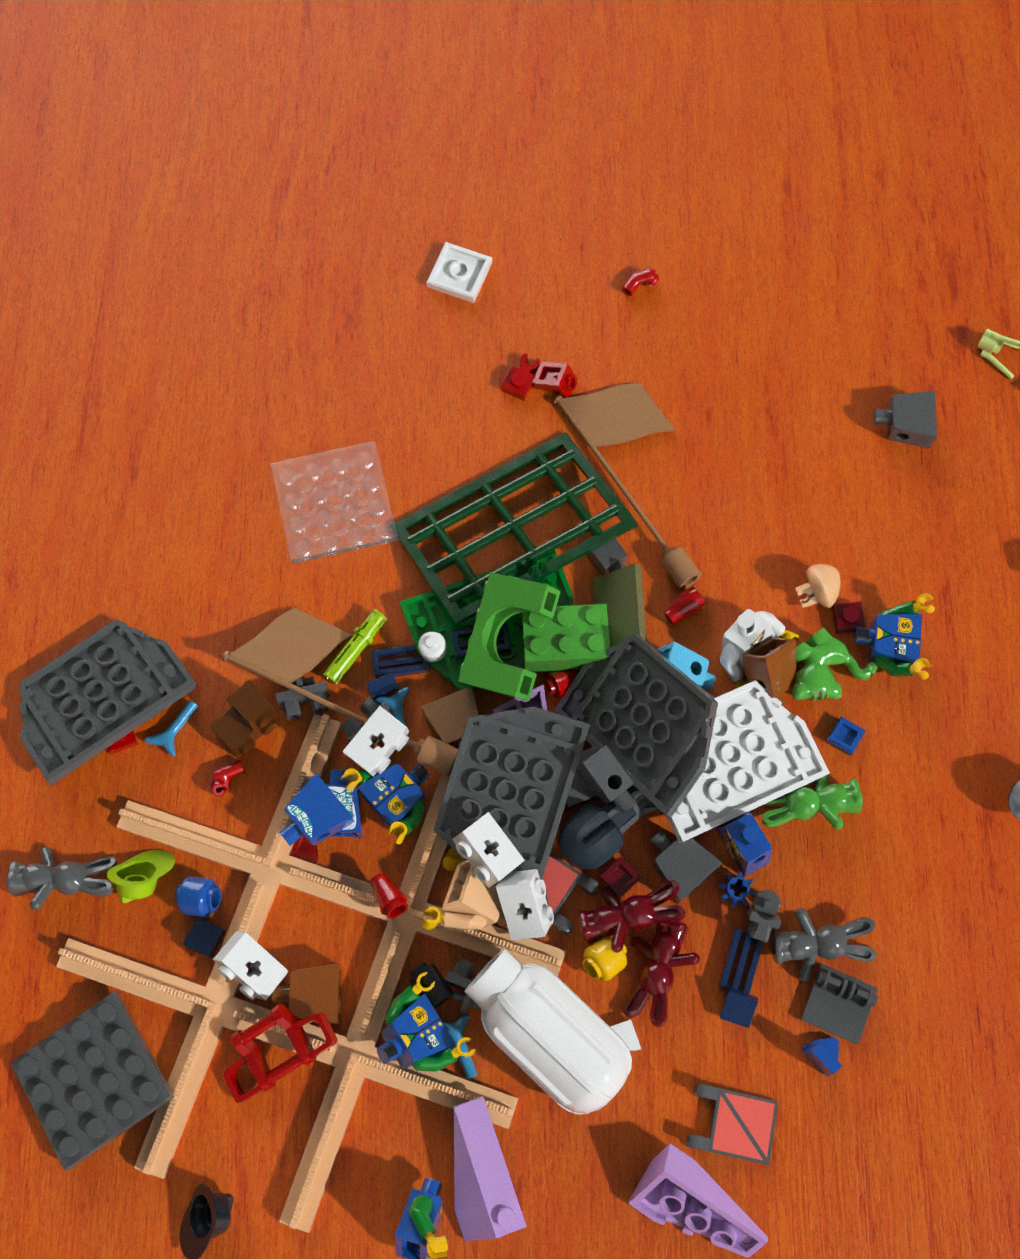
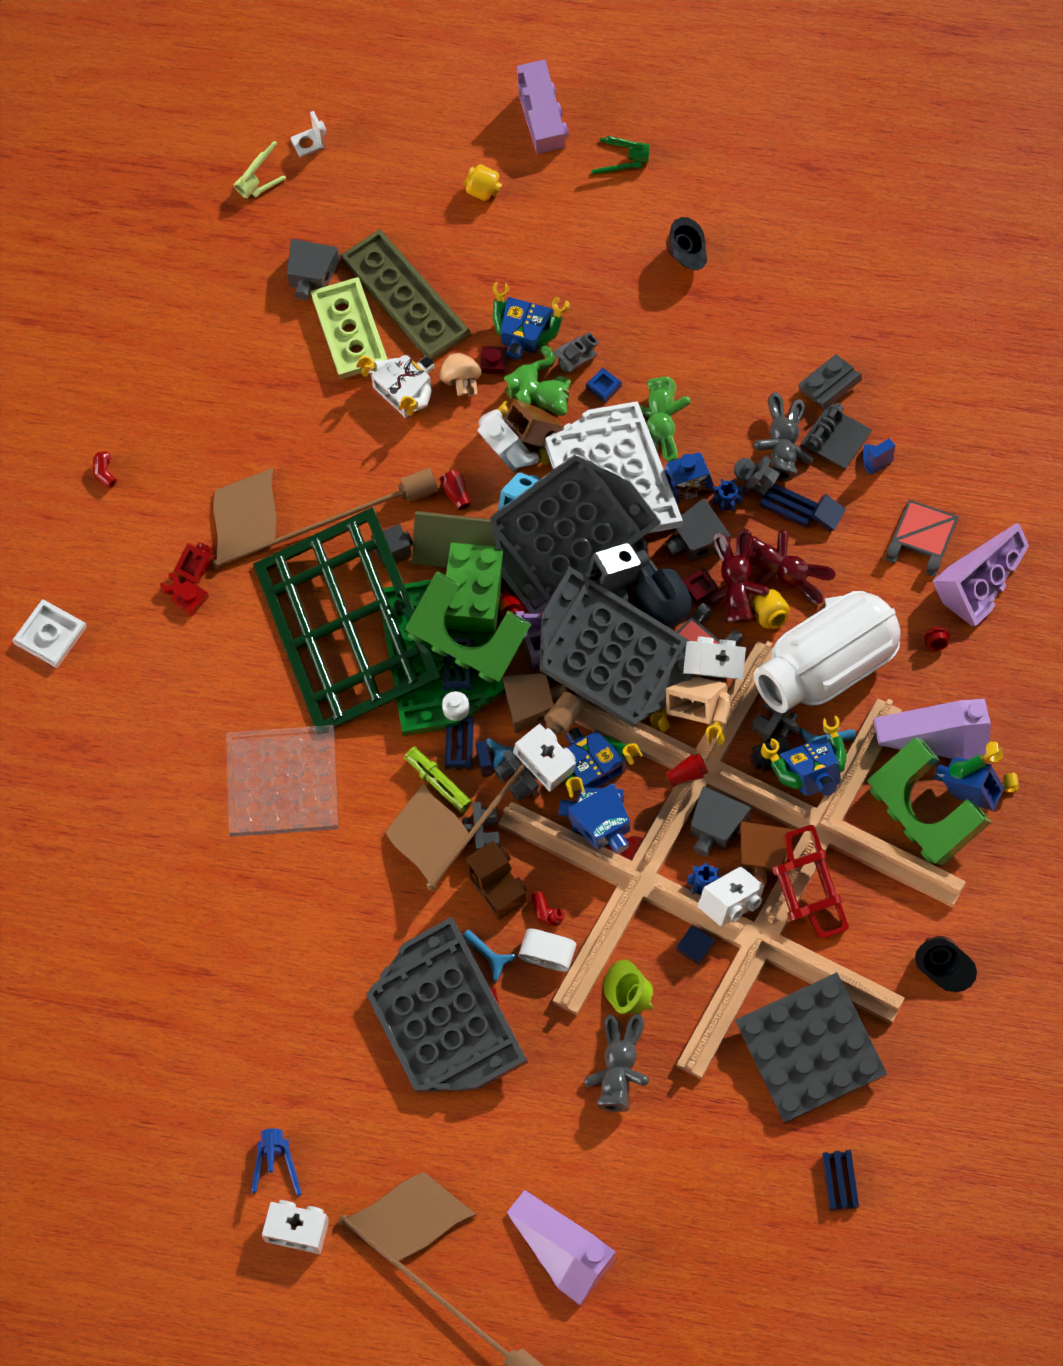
camera: 75 degrees left, 5 degrees down
blue head [174,877,222,917] -> none
white brick [452,812,525,888] -> none
none -> yellowish green plate [310,277,387,379]
none -> olive tile [340,229,471,361]
none -> white torso [356,355,435,418]
none -> white beam [518,929,577,972]
none -> dark grey hips [553,332,599,373]
none -> blue gear [687,863,721,895]
none -> dark grey torso [690,786,751,857]
none -> dark grey plate [798,354,862,410]
none -> bright green arch [867,737,992,866]
none -> red plate [924,627,950,651]

